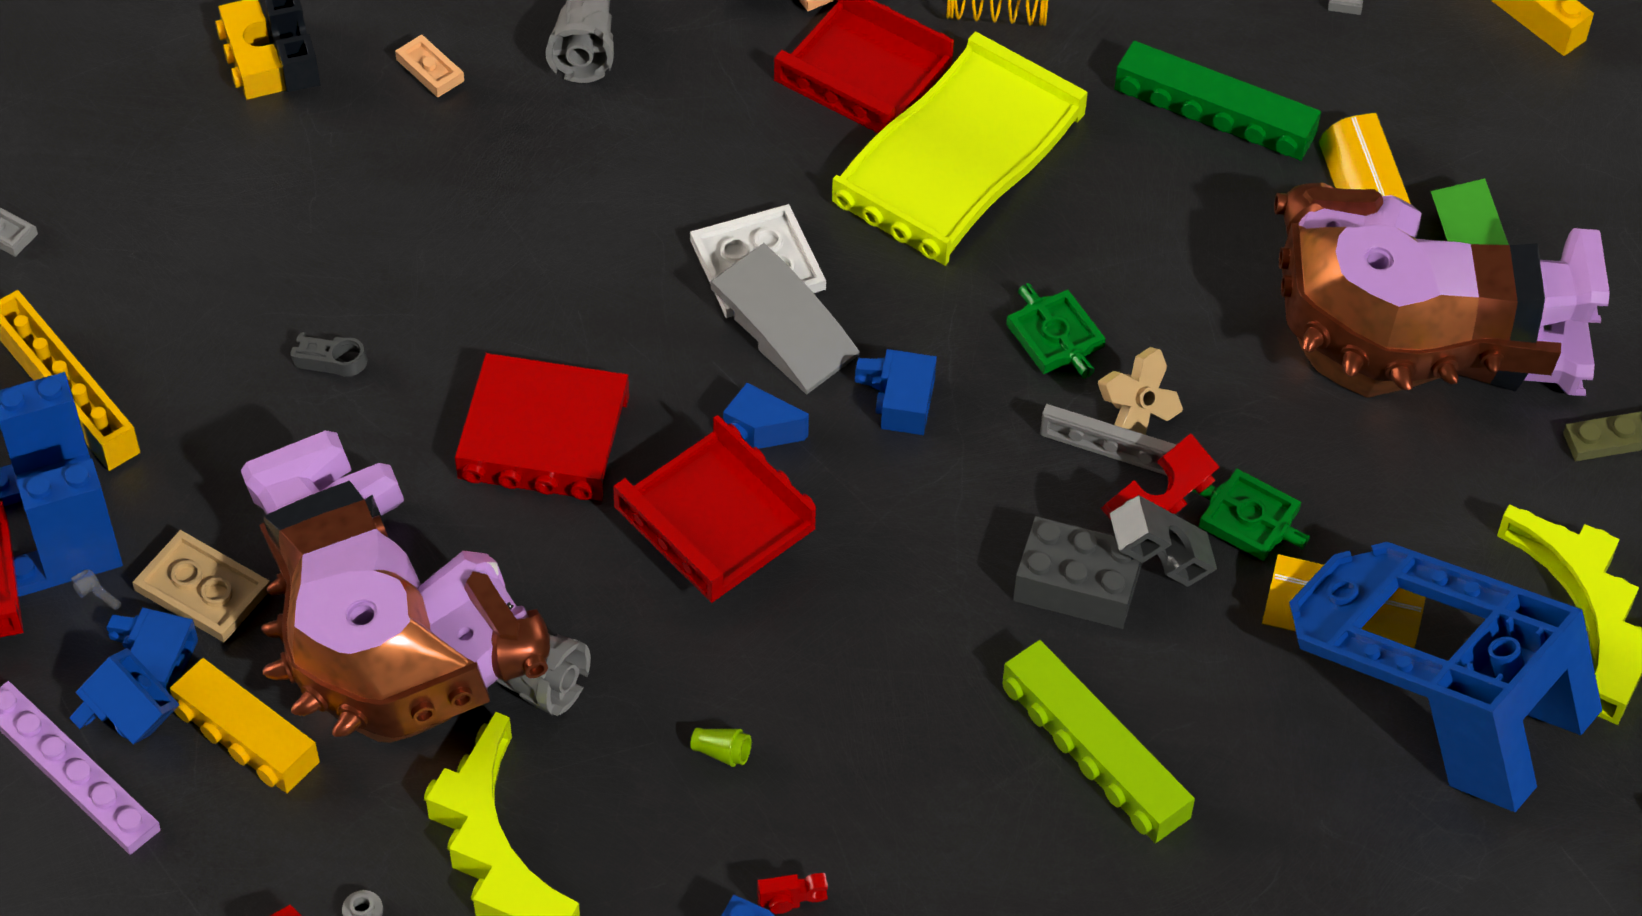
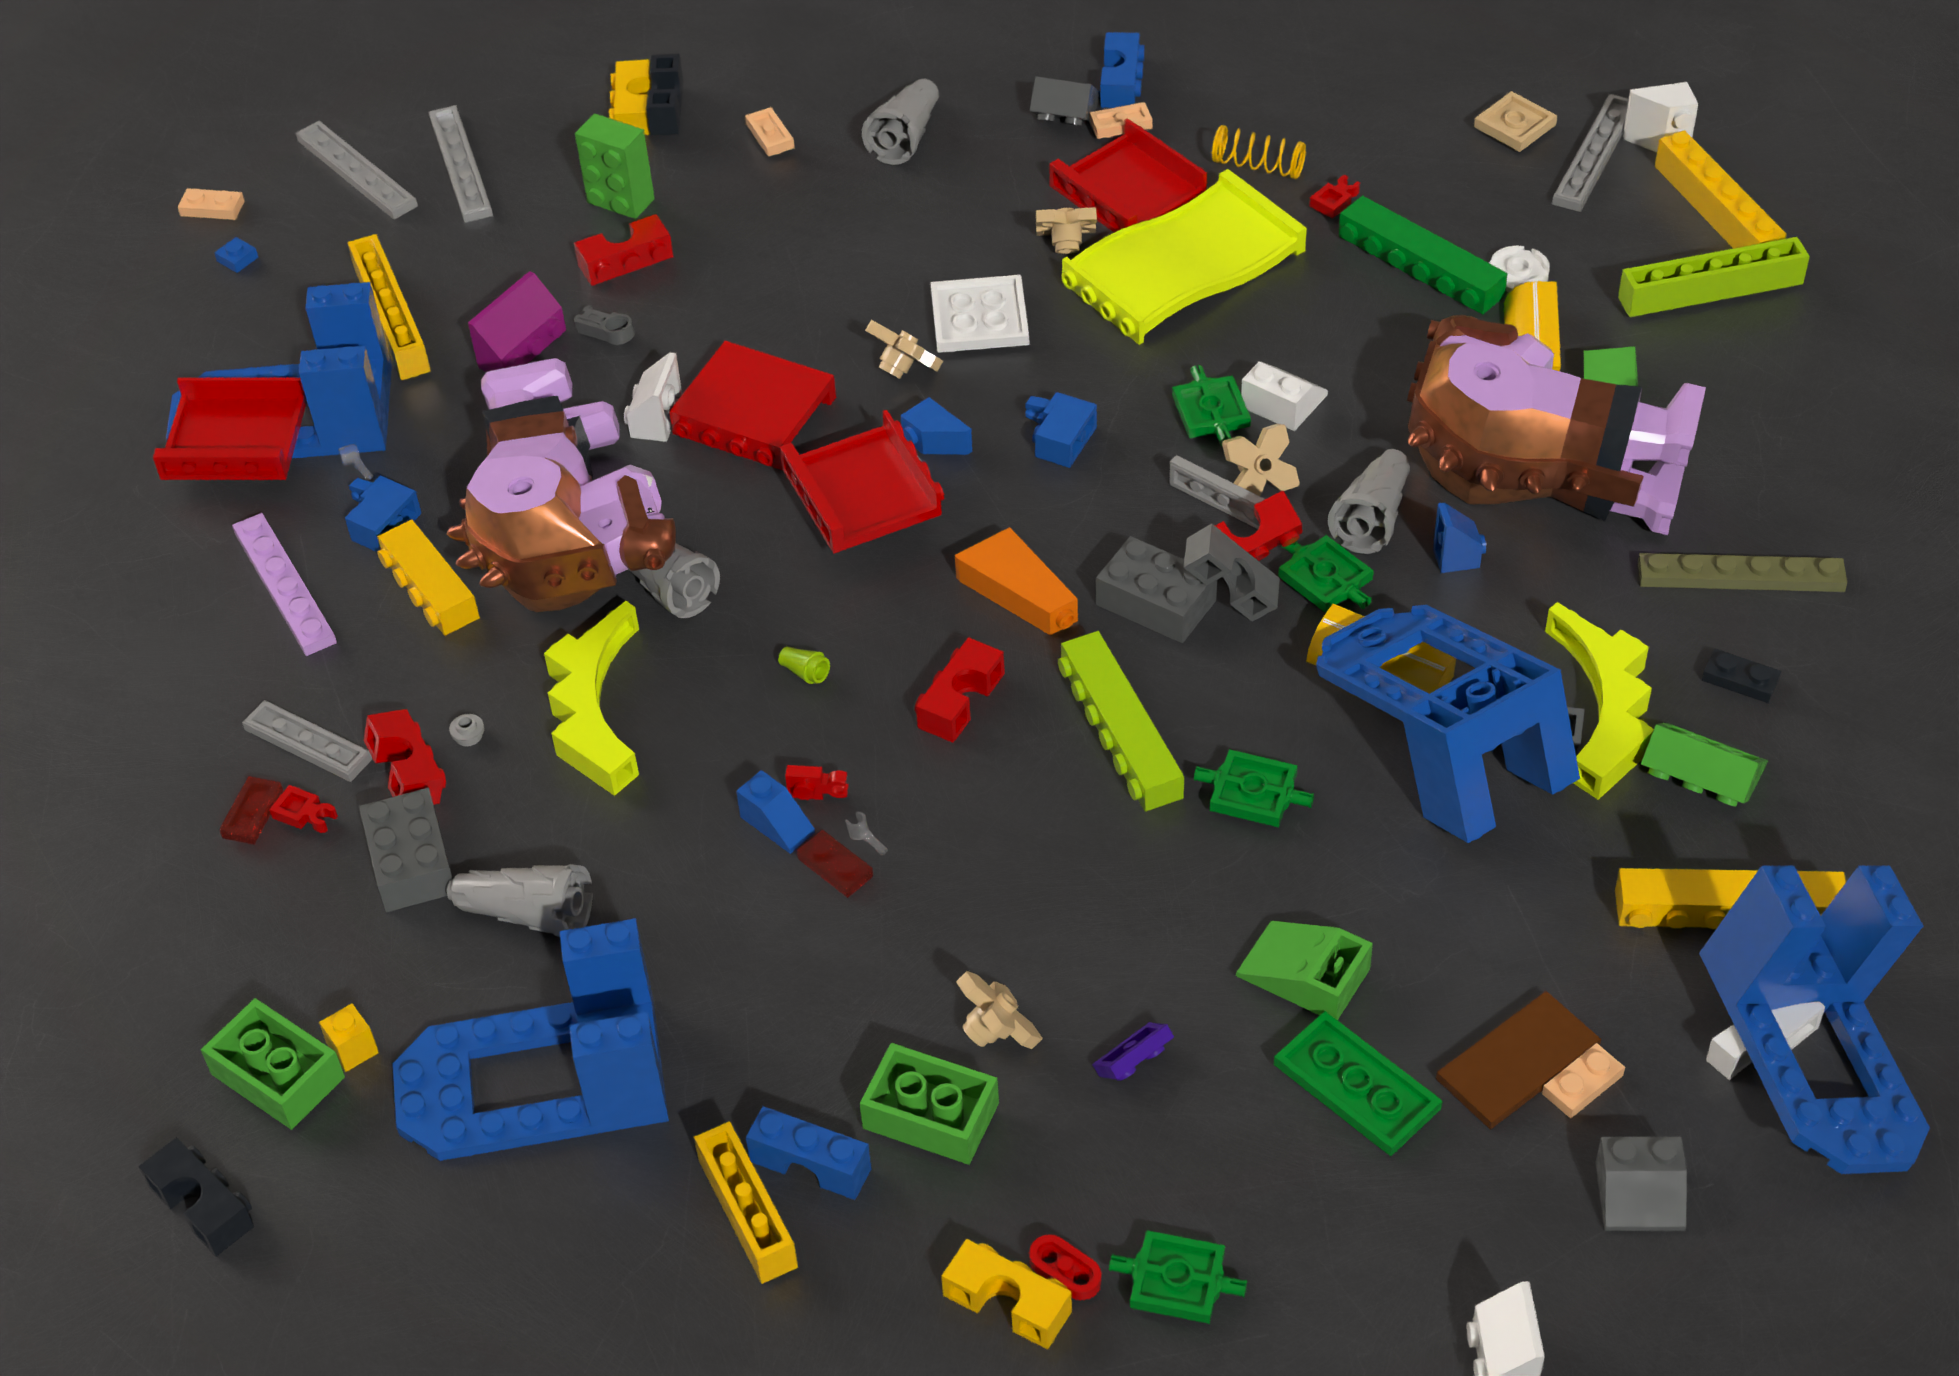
camera: 20 degrees right, 5 degrees down
blue hinge [69,648,179,745] -> none
tan plate [132,530,270,643] -> none
light grey slope [711,243,860,395] -> none
none -> light grey tile [429,106,493,222]
none -> magenta slope [468,271,566,372]
none -> red arch [574,214,674,286]
none -> bright green brick [575,113,655,219]
none -> white slope [624,352,682,442]
none -> tan plant [865,320,943,379]
none -> red arch [914,637,1005,743]
none -> orange slope [955,527,1078,636]
none -> tan plant [1036,207,1097,254]
none -> green plate [1194,749,1314,827]
none -> white slope [1241,361,1328,431]
none -> red plate [1310,175,1360,219]
none -> light grey cone [1328,449,1410,554]
none -> blue slope [1433,503,1486,573]
none -> white tile [1489,245,1550,292]
none -> lime brick [1618,237,1810,317]

